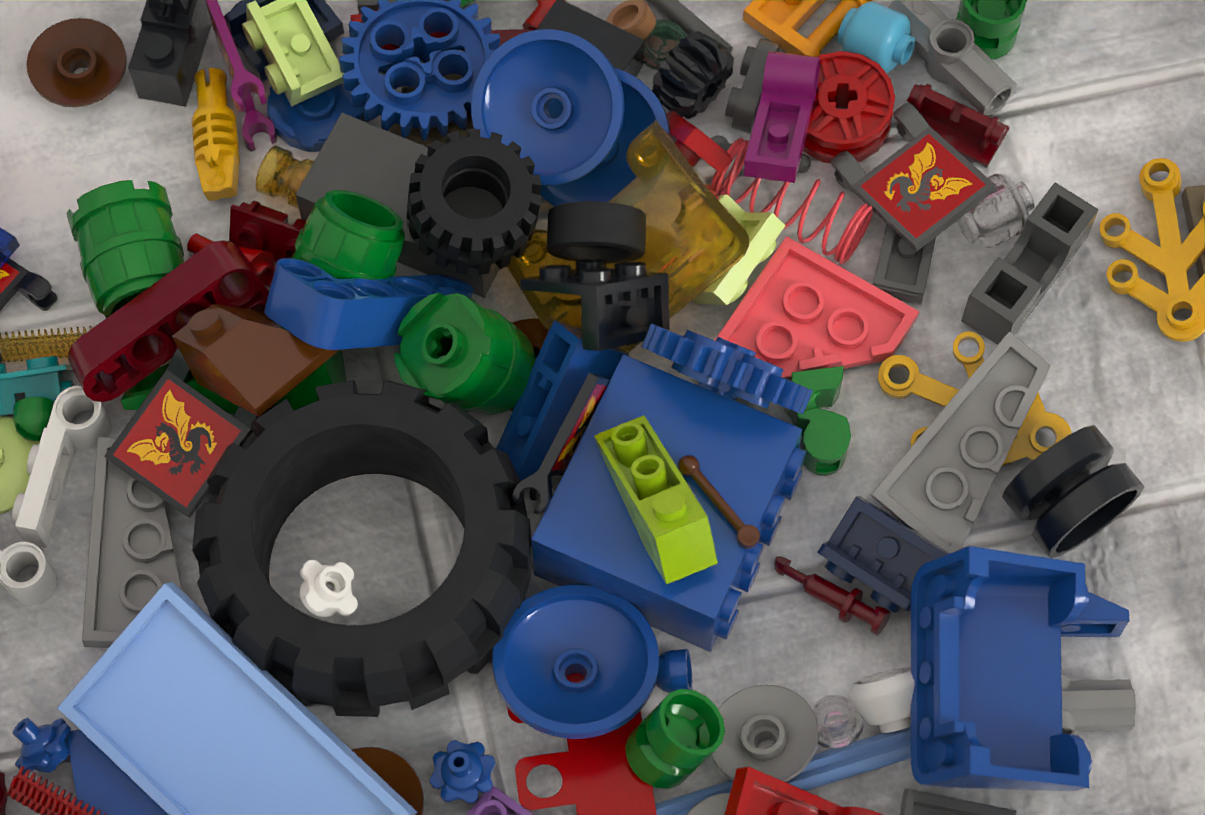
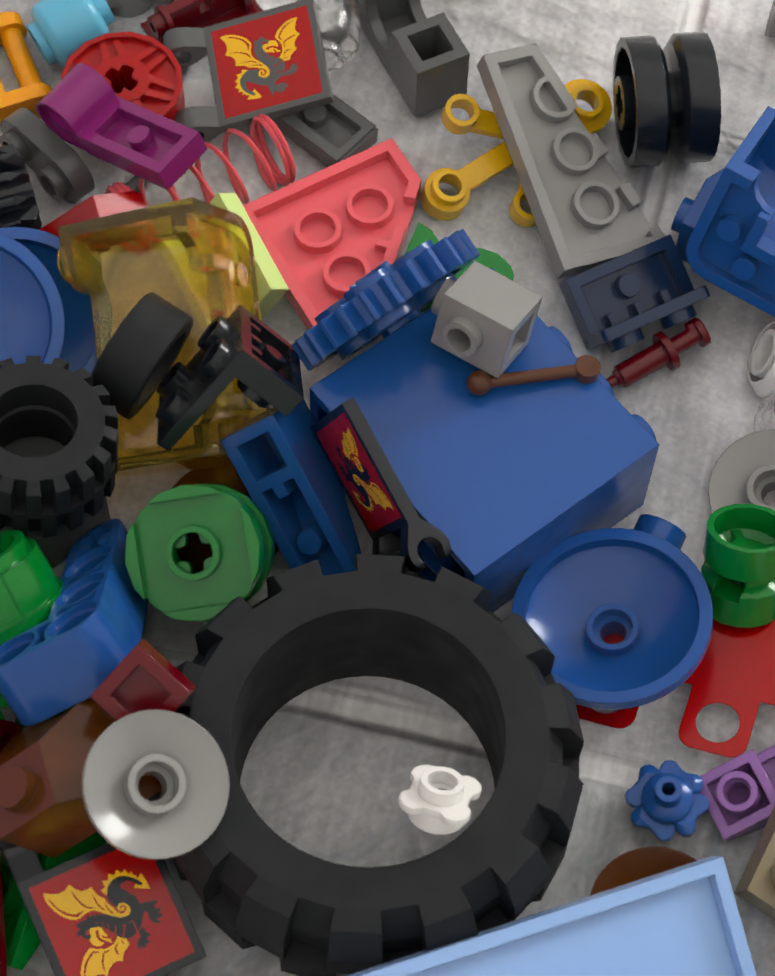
camera: 65 degrees left, 5 degrees down
lime slope [594,415,718,585] -> none
none -> light grey dish [81,709,230,860]
none -> dark red tile [90,638,197,720]
none -> light grey brick [430,261,543,378]

